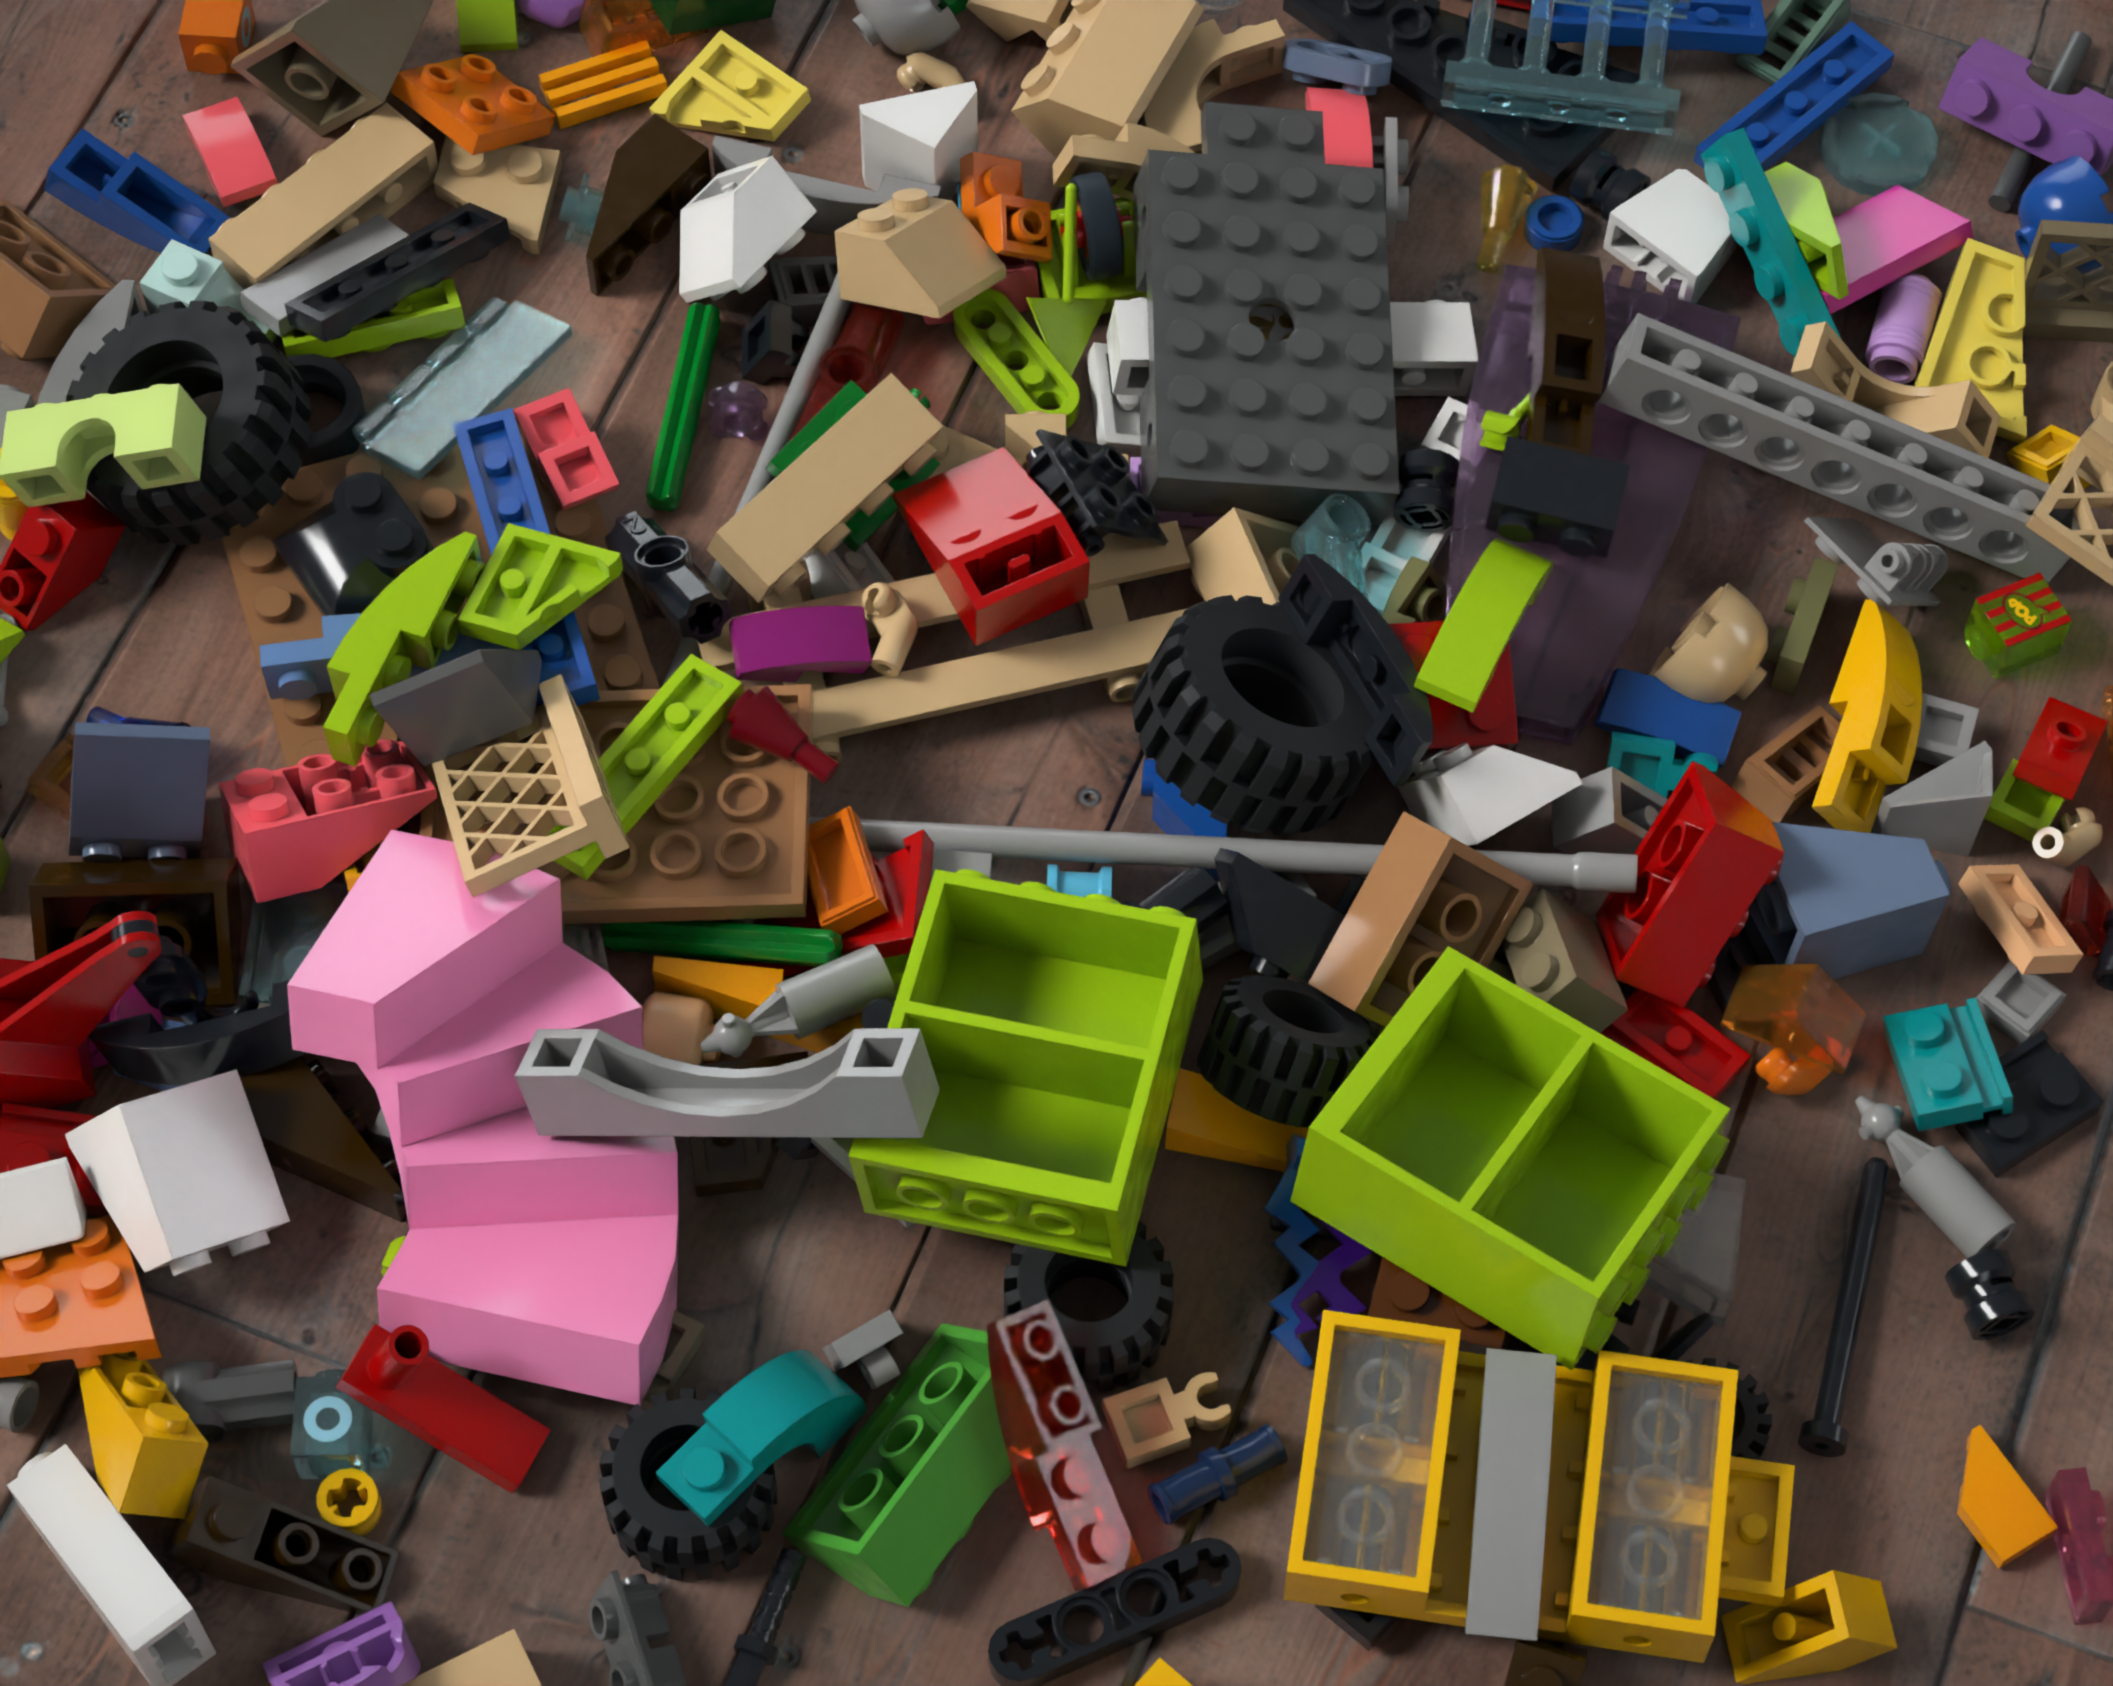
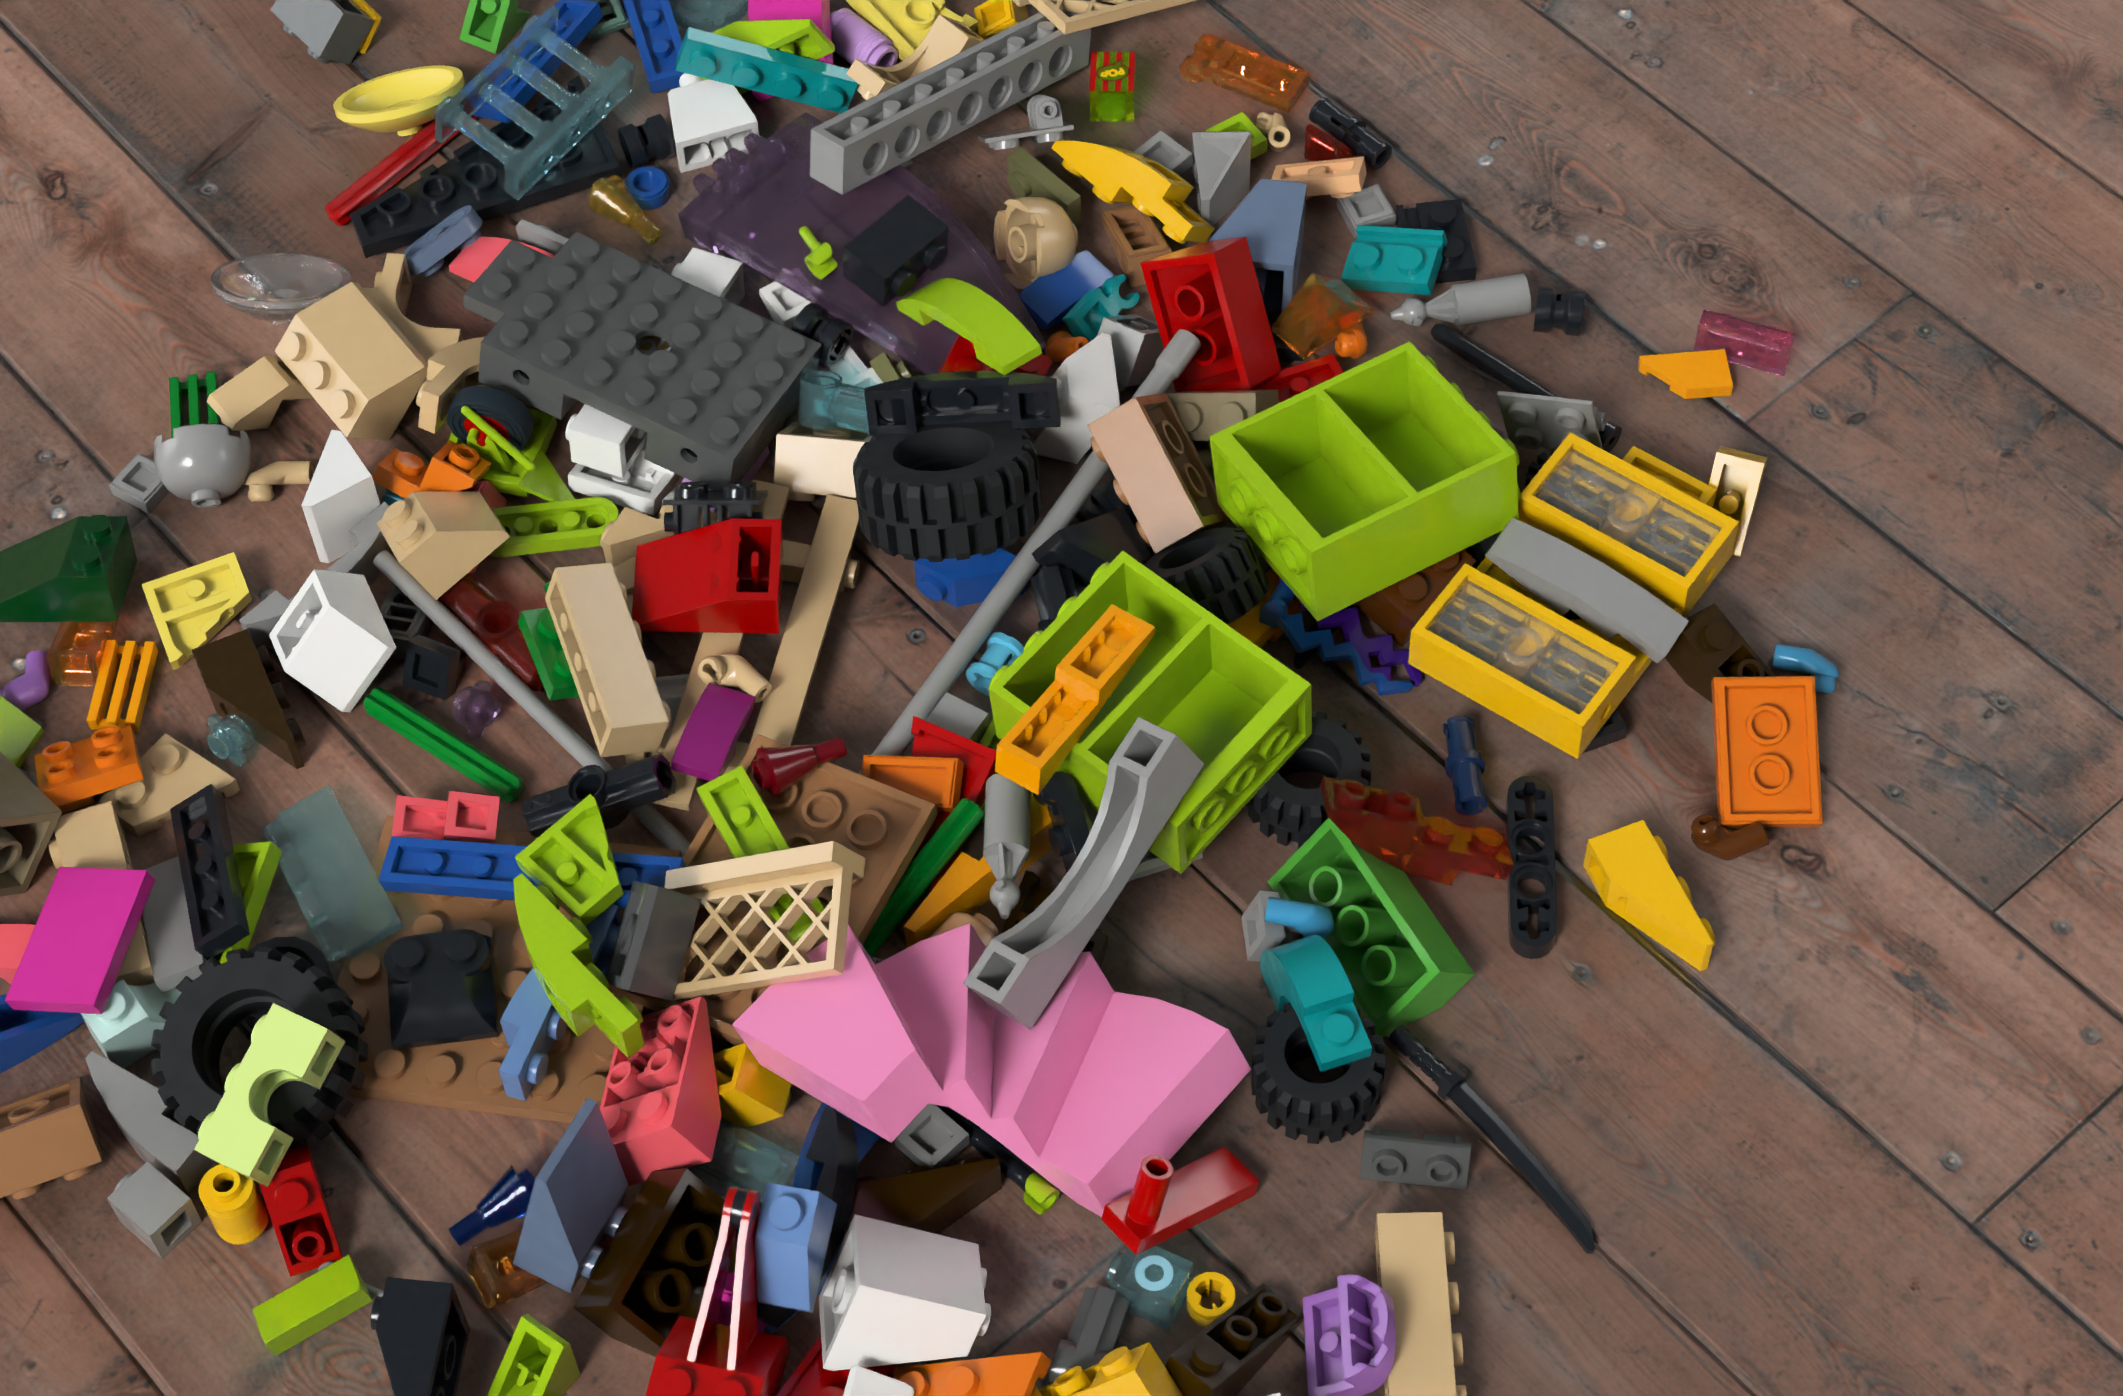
camera: 60 degrees left, 5 degrees down
tan plate [1102,1372,1231,1469] -> none
dark brown slope [1526,247,1605,456] -> none
red plate [2013,697,2108,800] -> none
none -> dark pink tile [5,867,155,1014]
none -> medium blue slope [755,1182,837,1313]
none -> light orange slope [995,604,1155,795]
none -> orange arm [1045,331,1089,363]
none -> dark azure arm [1264,897,1334,939]
none -> light grey hinge [1497,391,1606,450]

